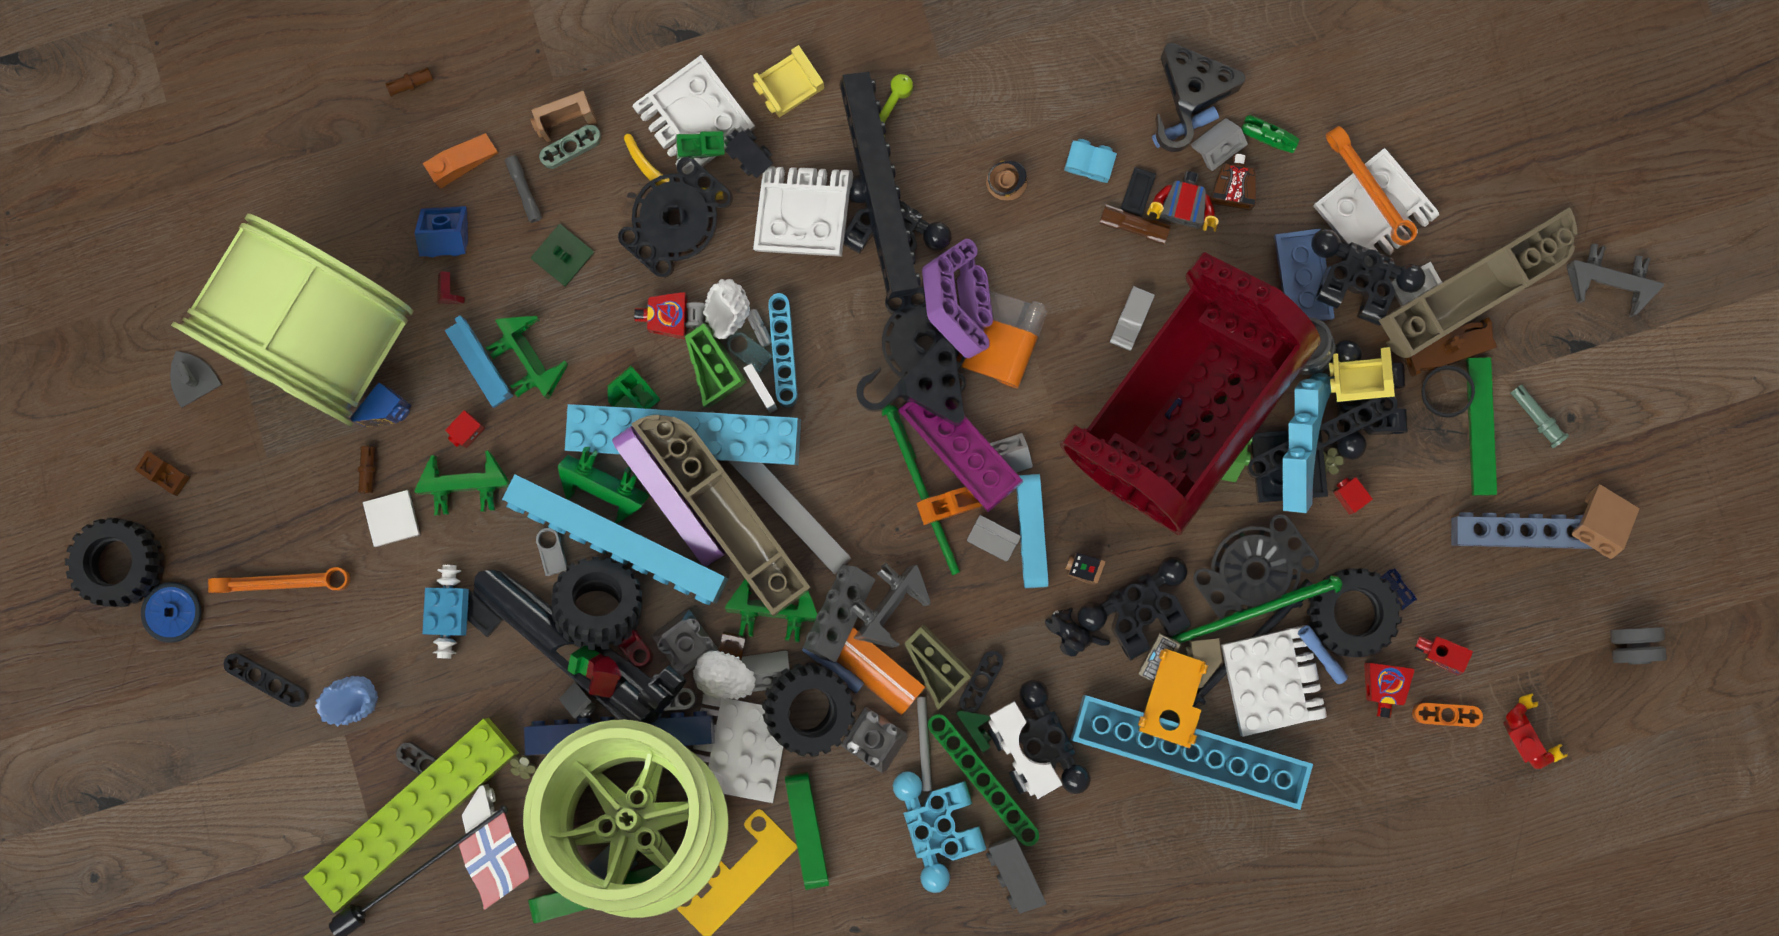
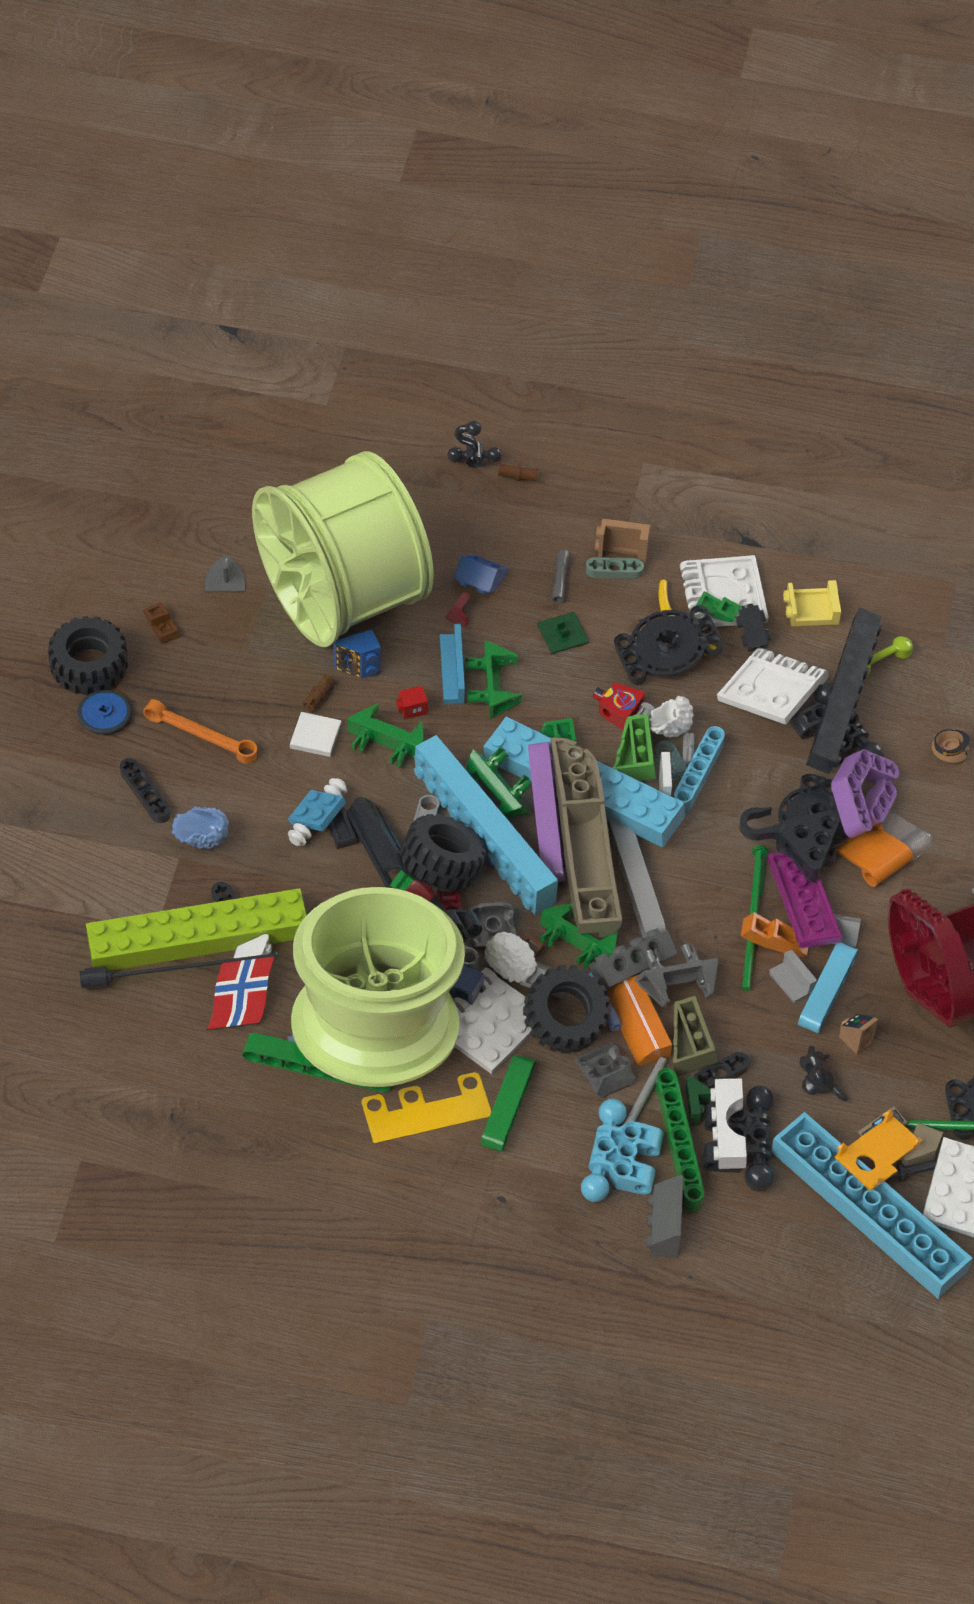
camera: 25 degrees right, 30 degrees down
orange slope [423,133,498,189] -> none
black connector [1078,557,1191,661] -> none
none -> black piece [447,421,502,468]

